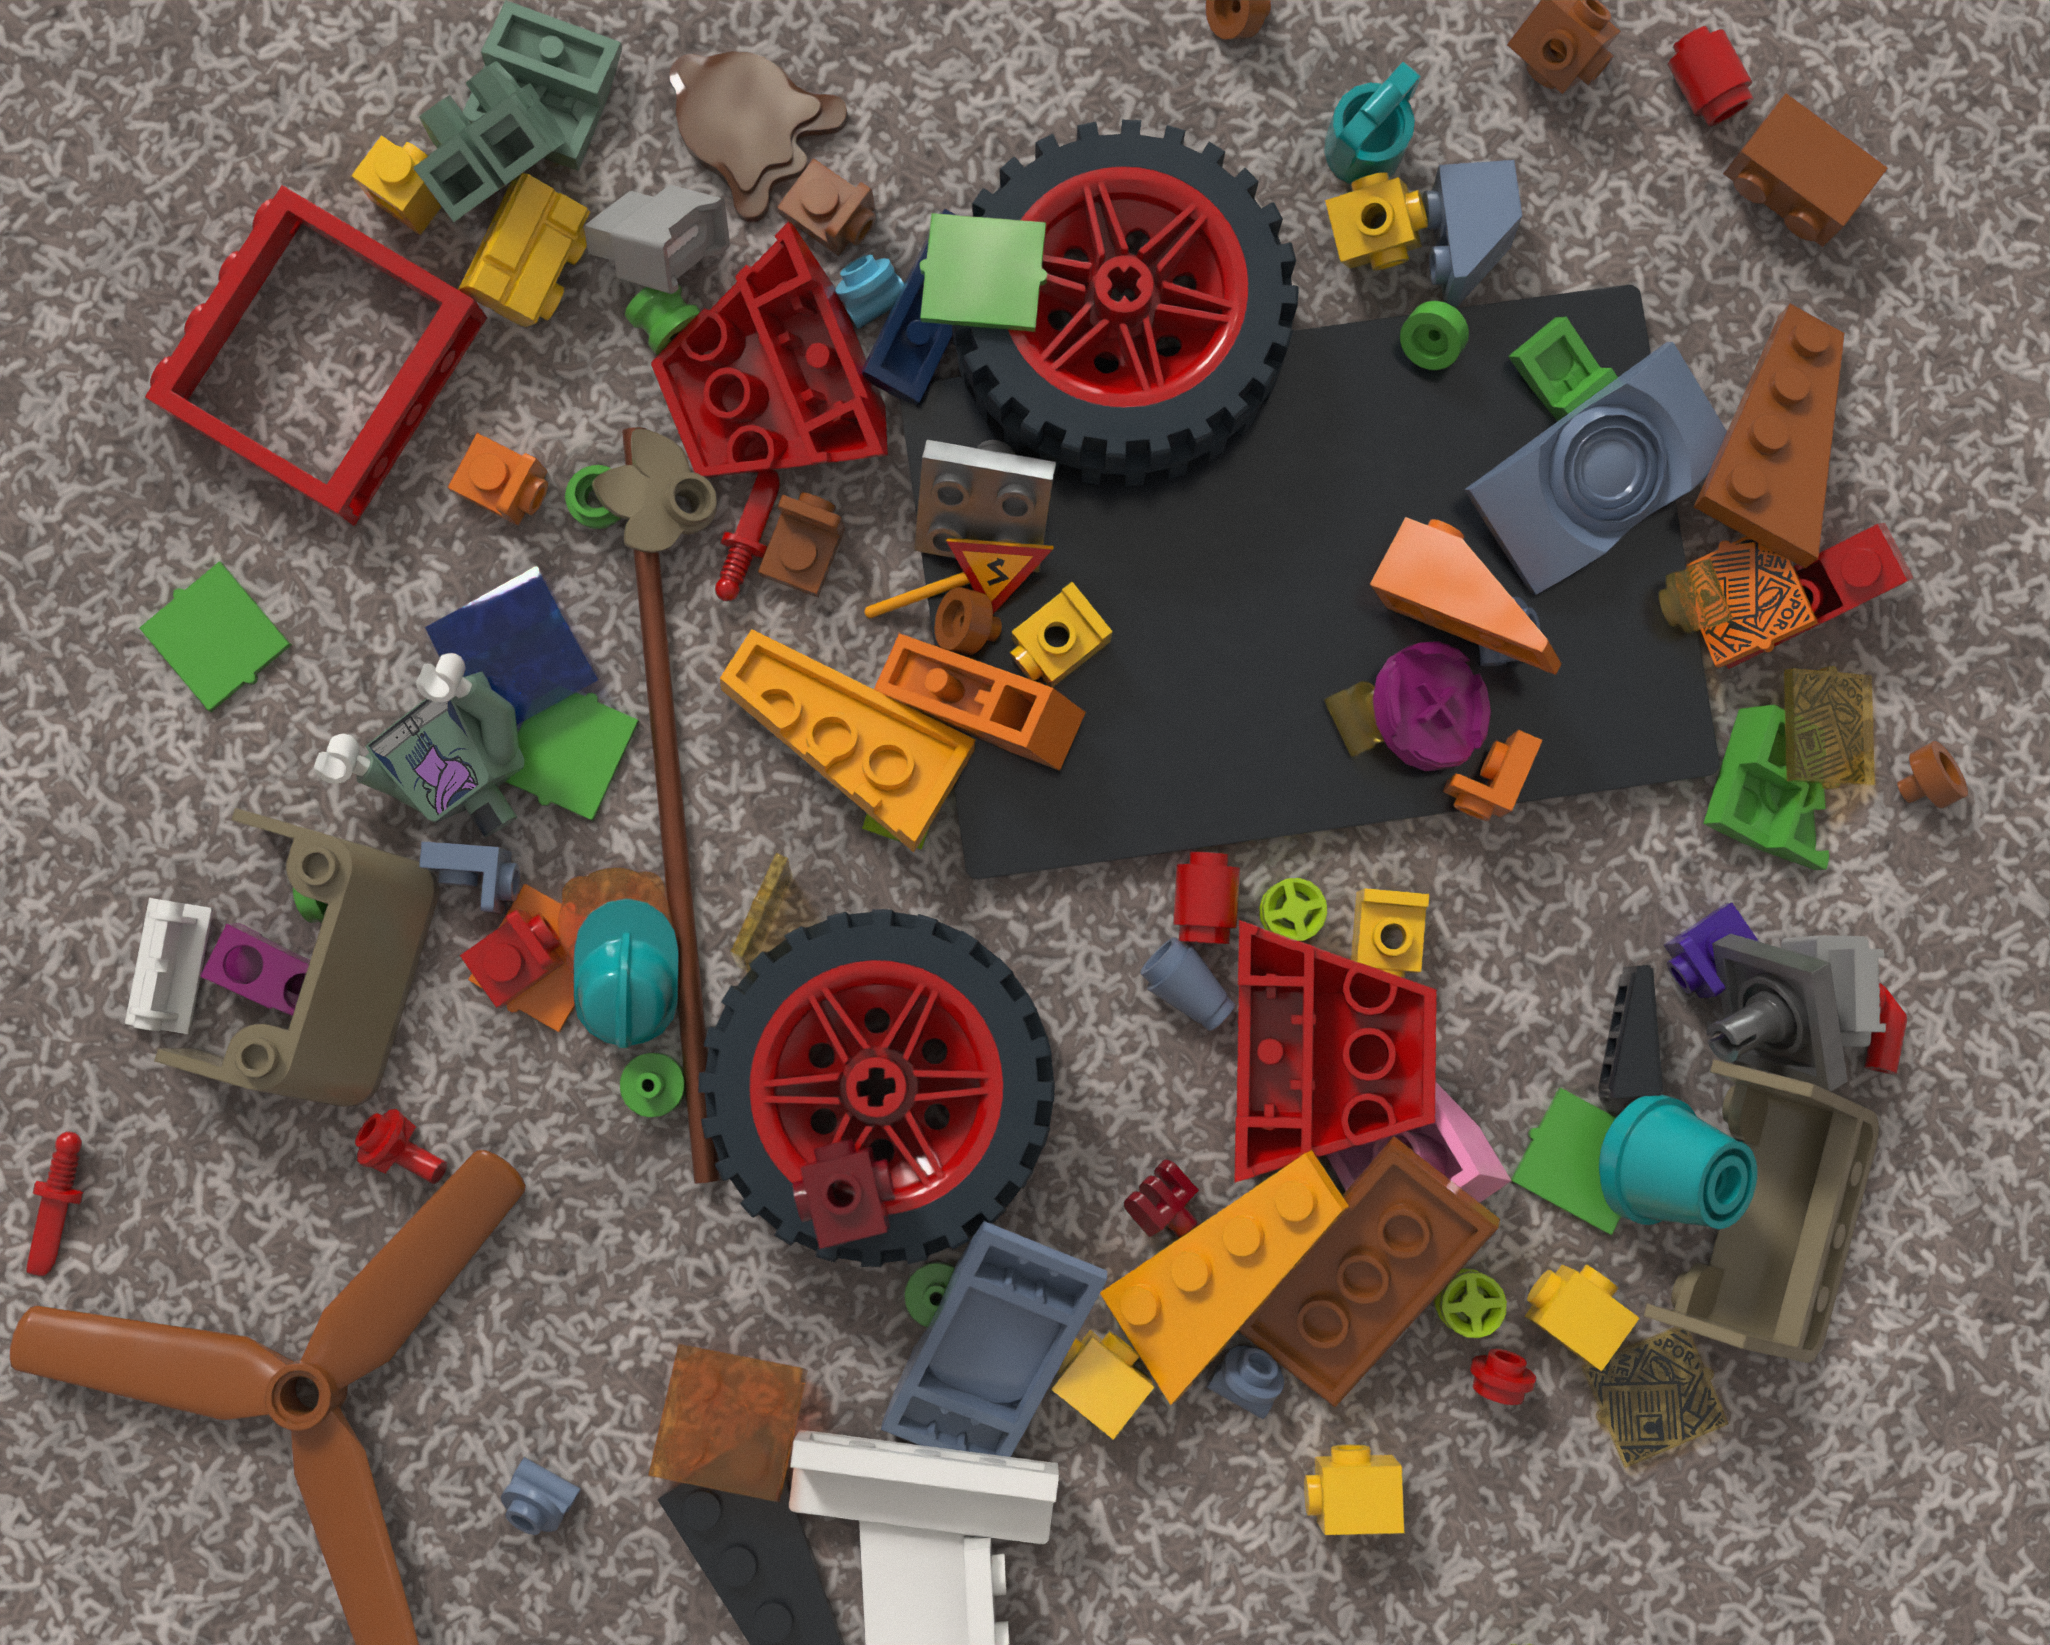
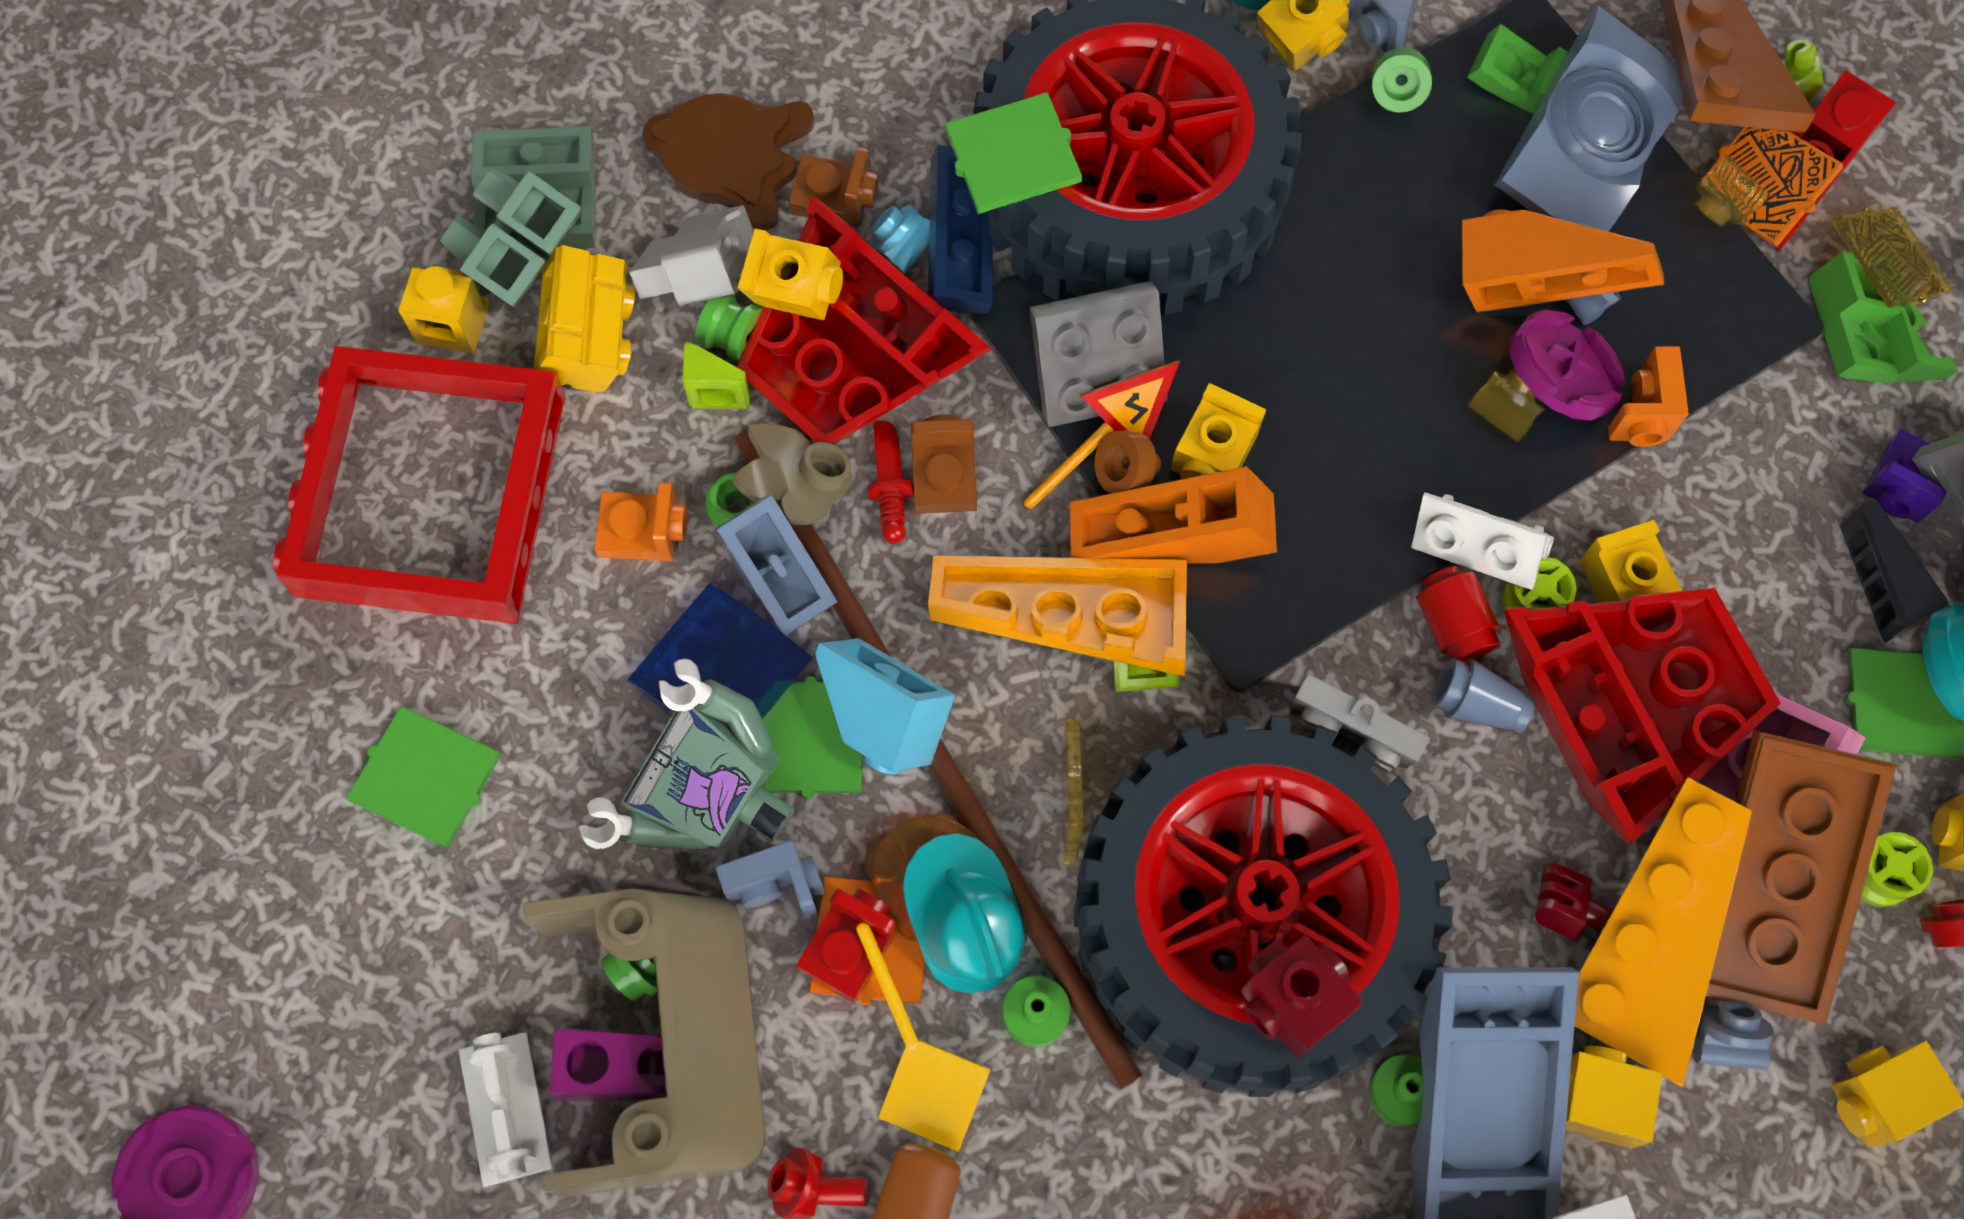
camera: 25 degrees left, 15 degrees down
none -> lime slope [682,342,750,409]
none -> sand blue slope [715,494,837,637]
none -> yellow brick [738,229,843,320]
none -> medium azure slope [815,638,955,775]
none -> yellow piece [856,922,991,1152]
none -> light grey plate [1290,674,1430,773]
none -> white hinge [1411,492,1554,590]
none -> lime arm [1782,39,1823,104]

